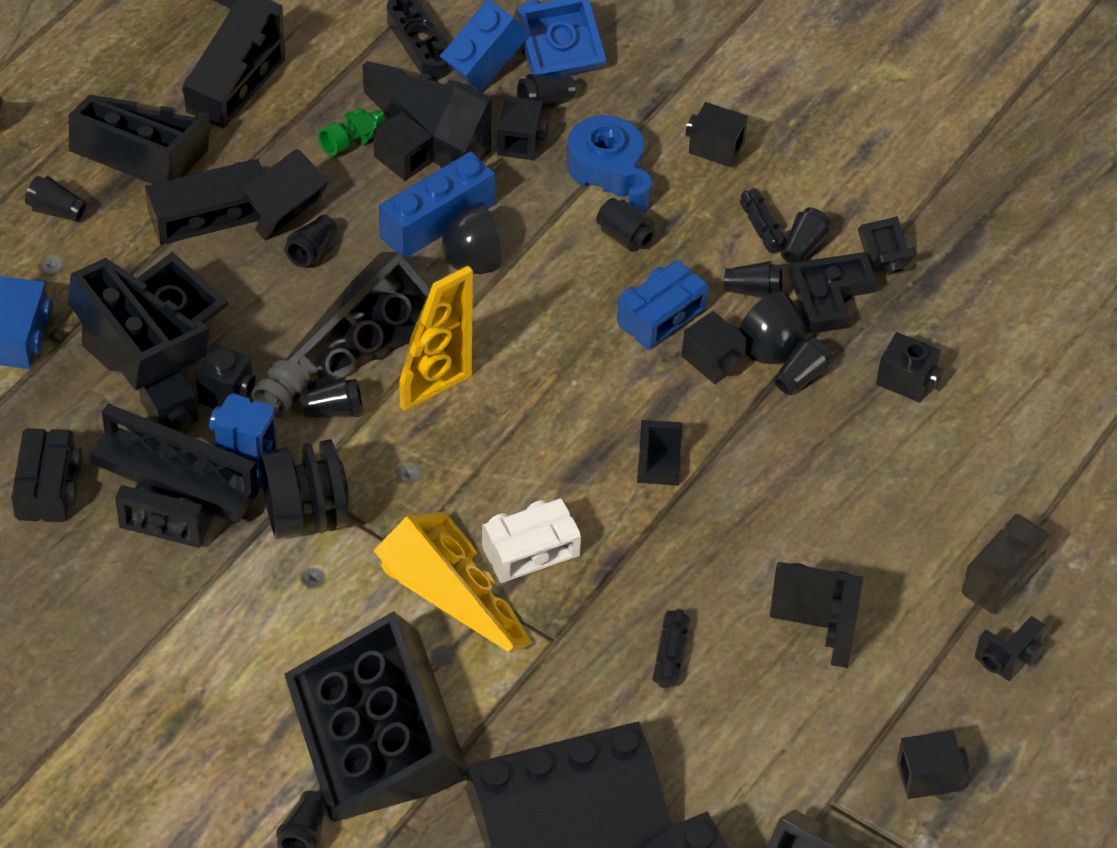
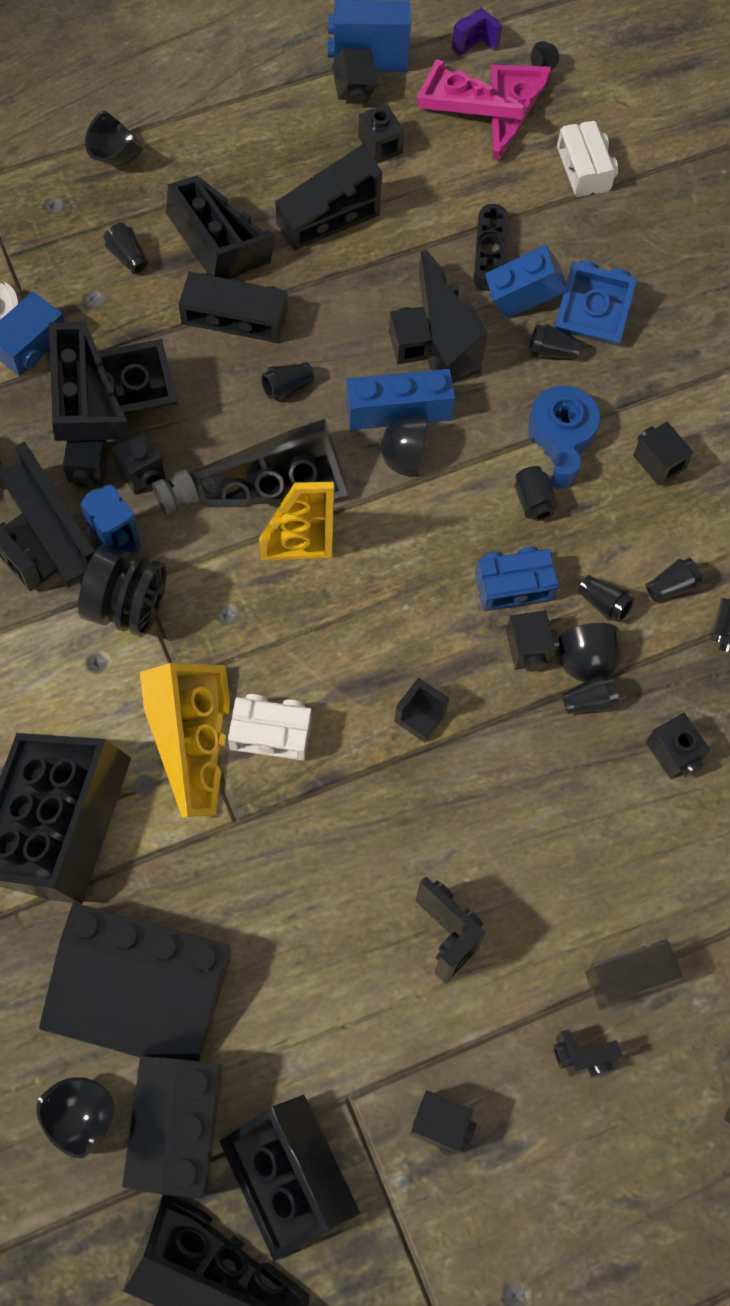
camera: 30 degrees right, 15 degrees up
black panel [241,149,329,240] -> none
black cone [300,377,363,418] -> none
green piece [318,109,386,156] -> none
black brick [497,96,548,161] -> none
black axle [652,609,690,689] -> none
black axle [740,188,787,254] -> none
black plate [789,252,877,333] -> none

